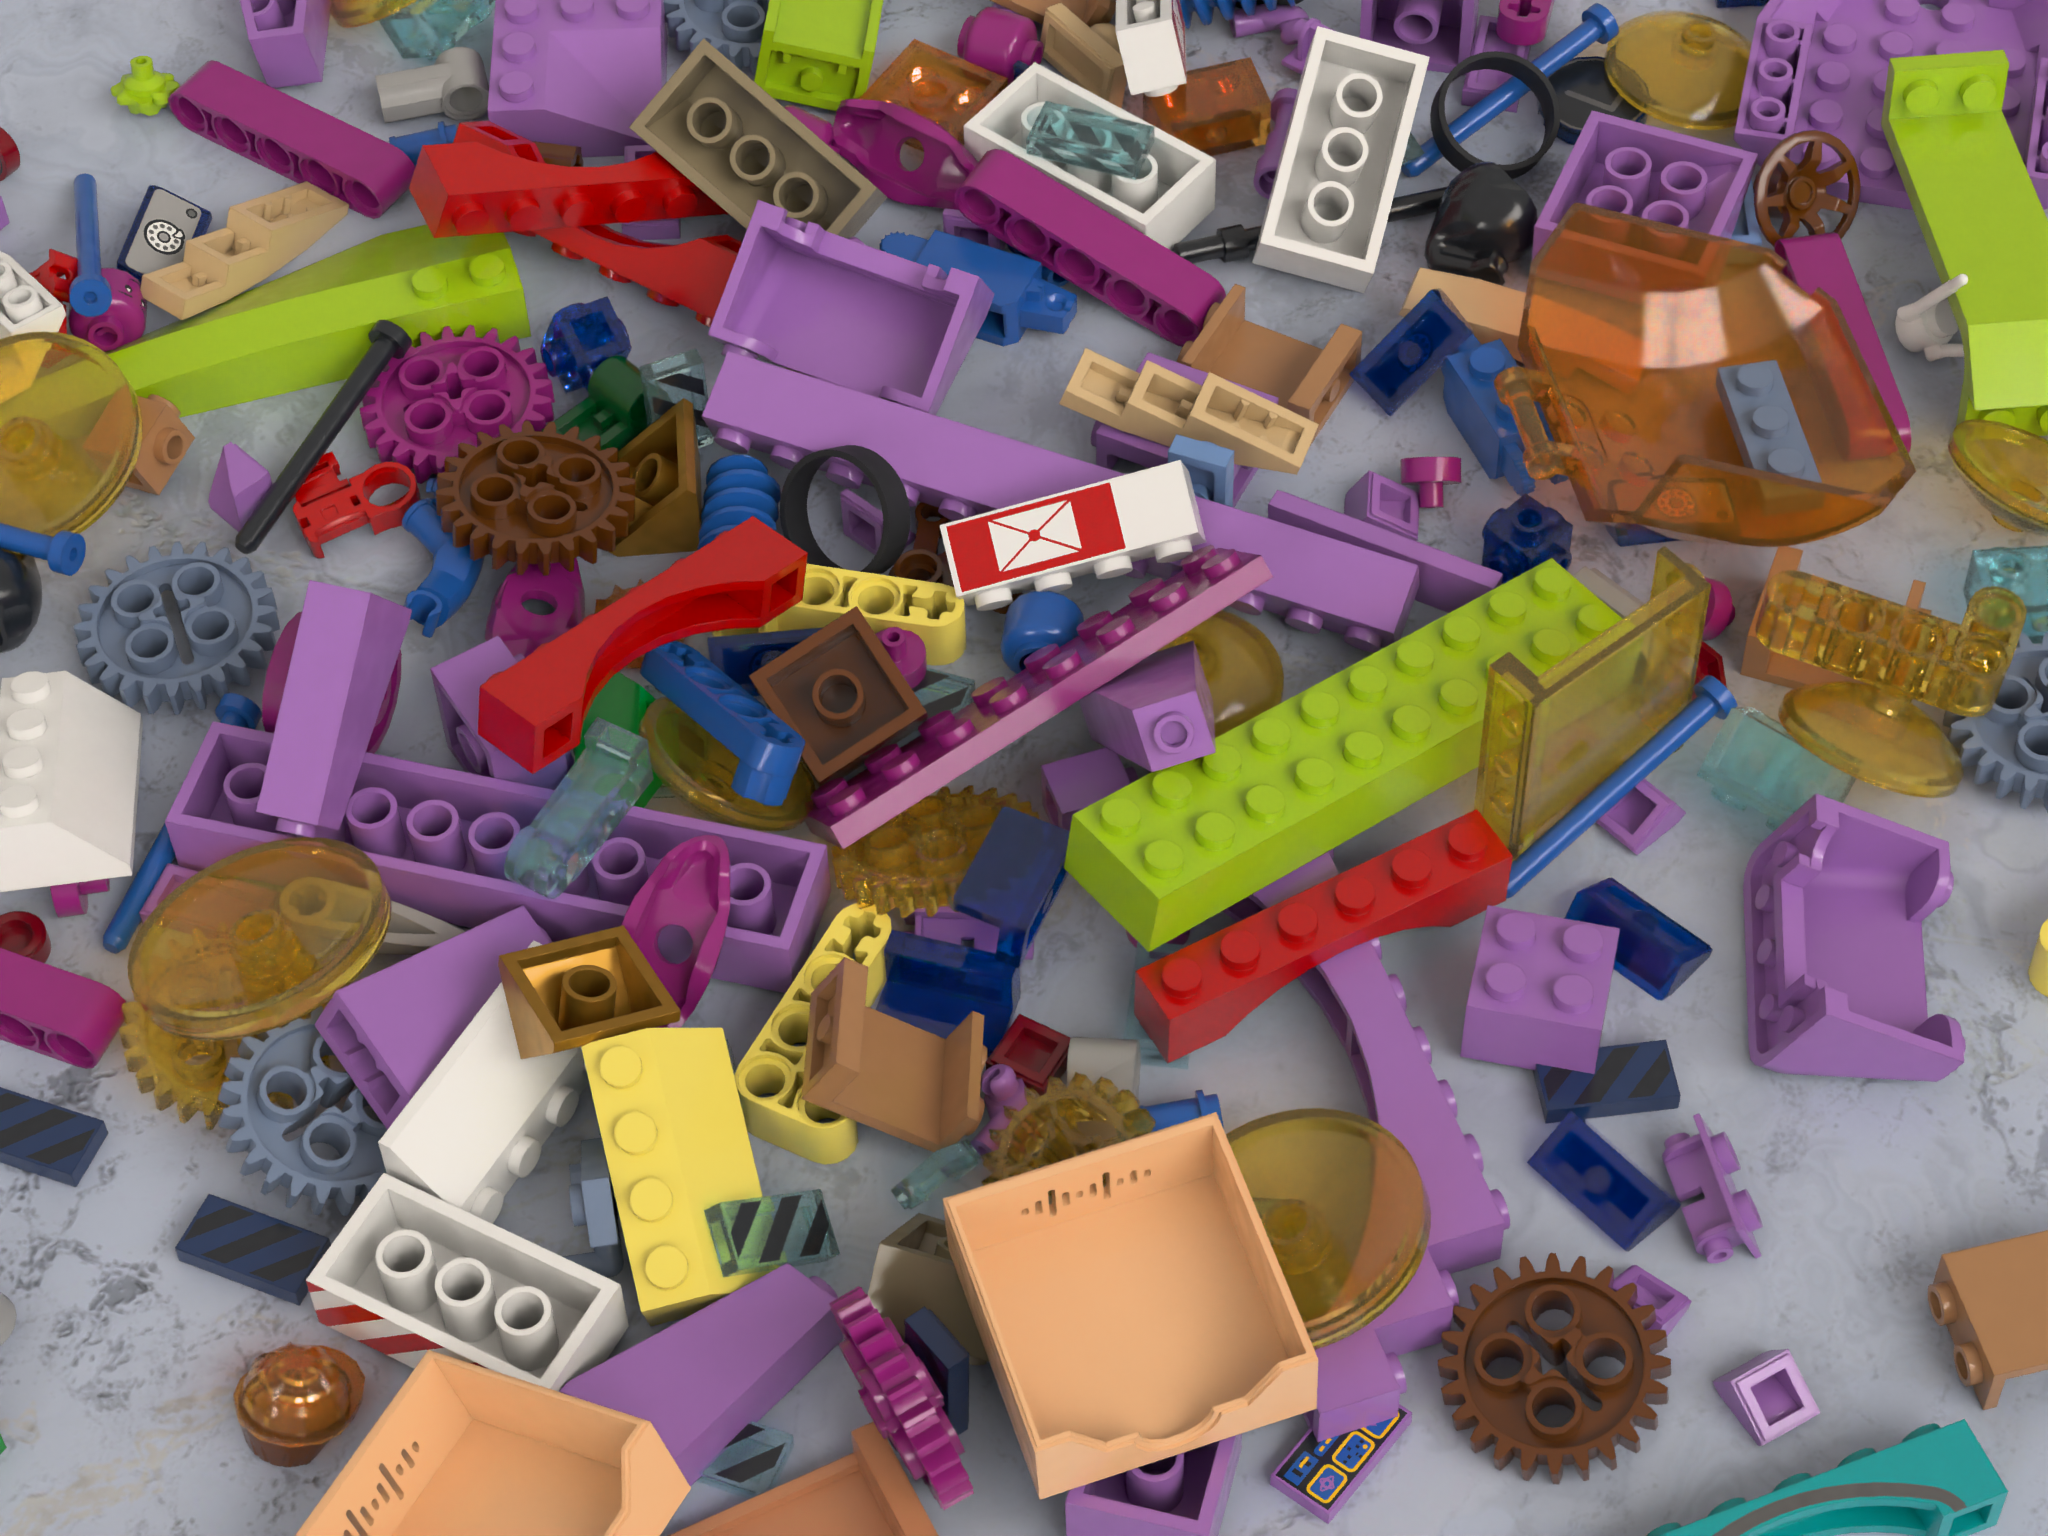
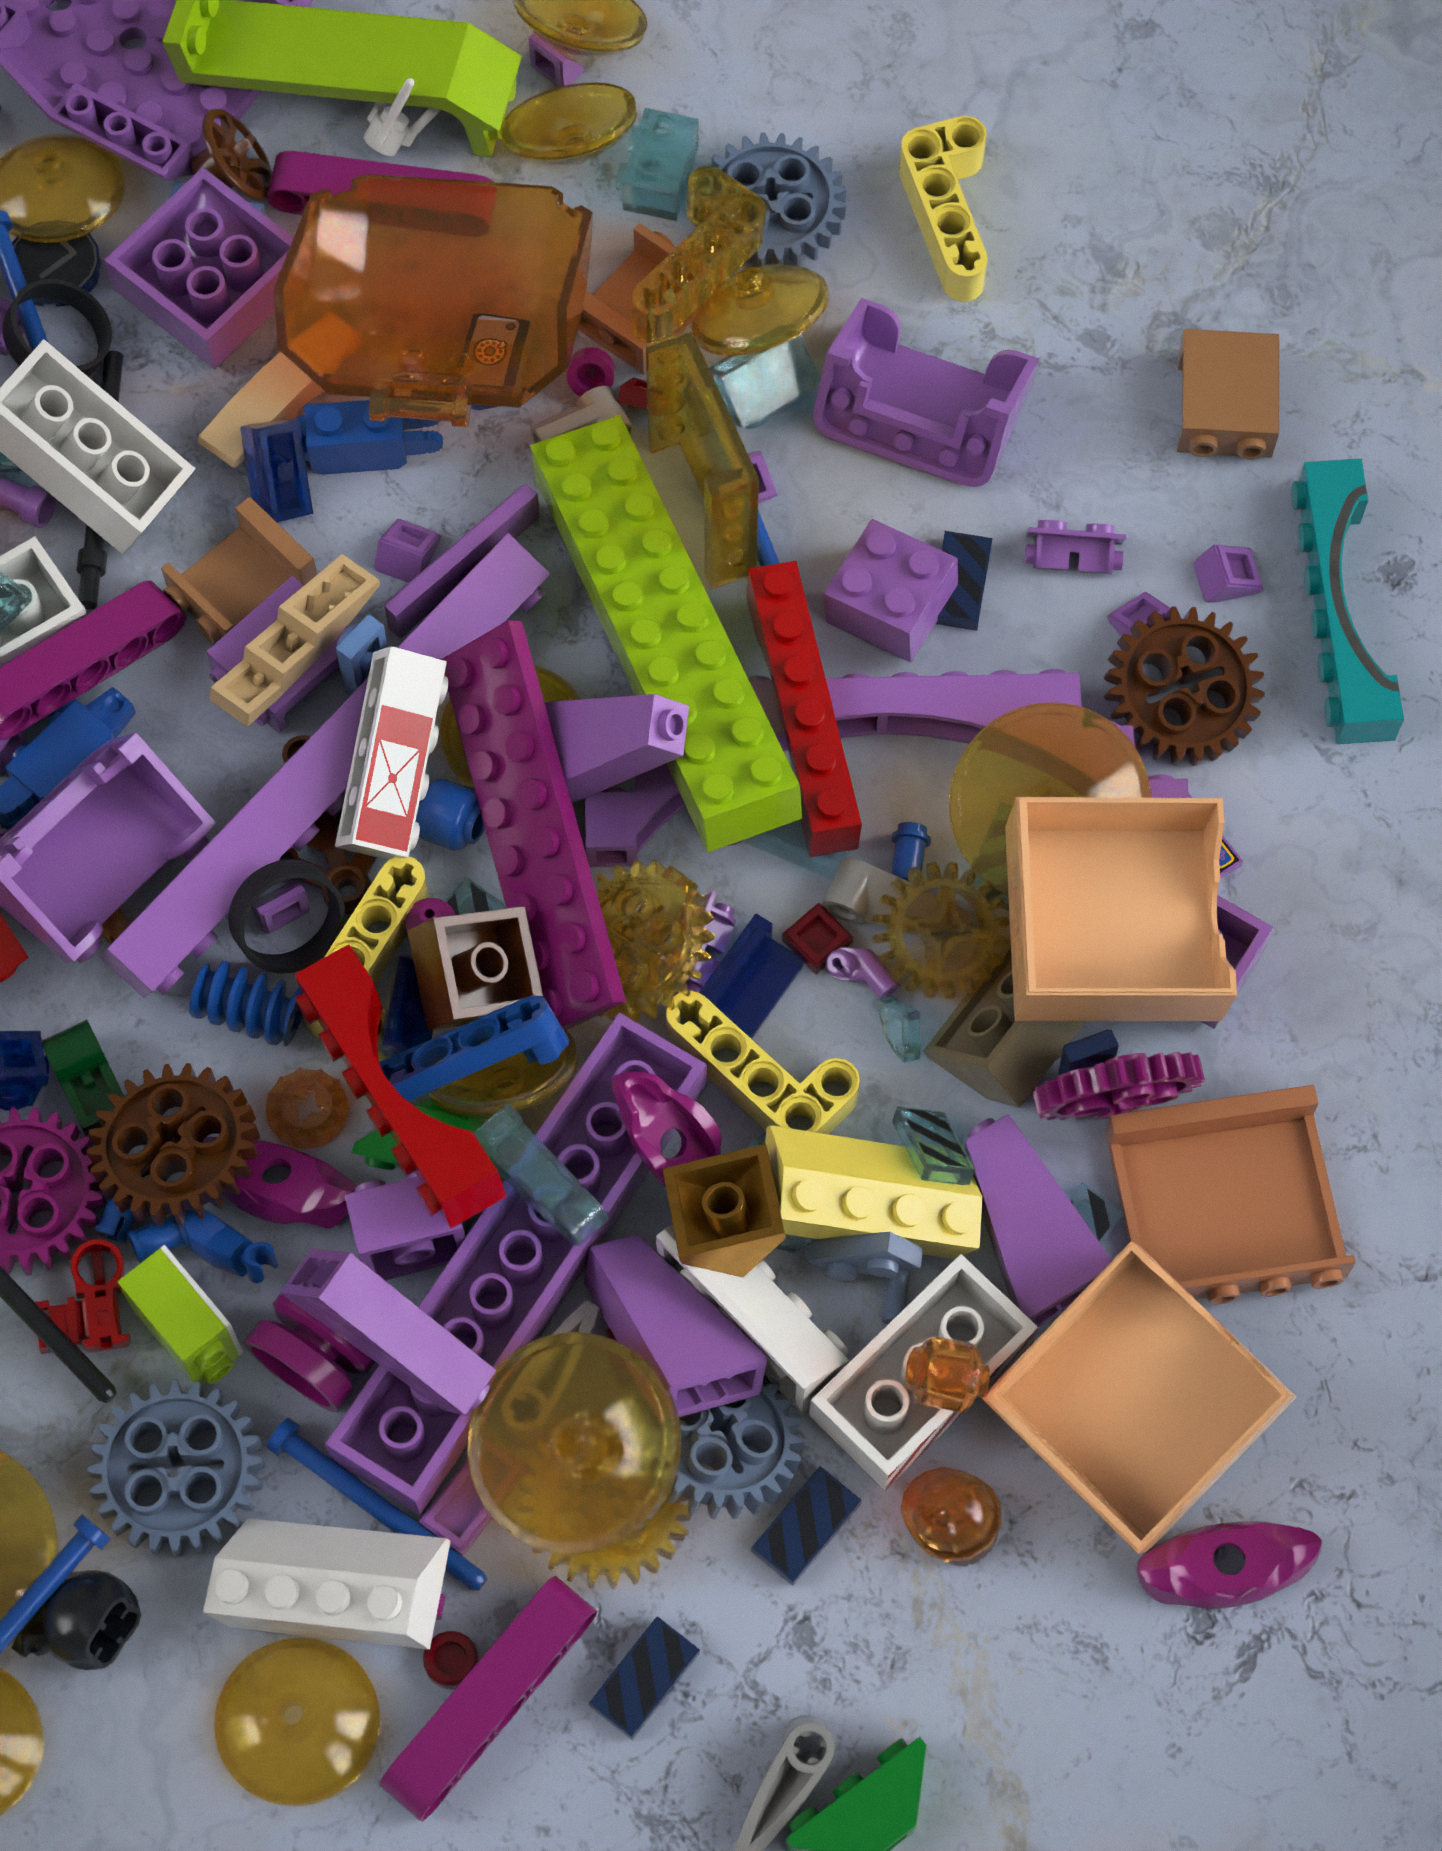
camera: 75 degrees left, 15 degrees up
medium lavender slope [208,442,272,532] -> none
pearl gold slope [609,398,702,557] -> none
clear light blue tile [639,348,714,448] -> none
medium nougat panel [802,957,987,1156] -> none
clear blue panel [953,807,1070,969] -> none
magenta tile [1400,457,1462,508] -> none
black piece [1424,161,1538,286] -> none
clear blue brick [1481,493,1573,584] -> none
clear blue slope [1527,1111,1682,1252] -> none
clear blue slope [1564,877,1713,1001] -> none
sand blue plate [1716,360,1824,512] -> none
none -> lime piece [117,1245,243,1386]
none -> clear orange head [905,1336,990,1412]

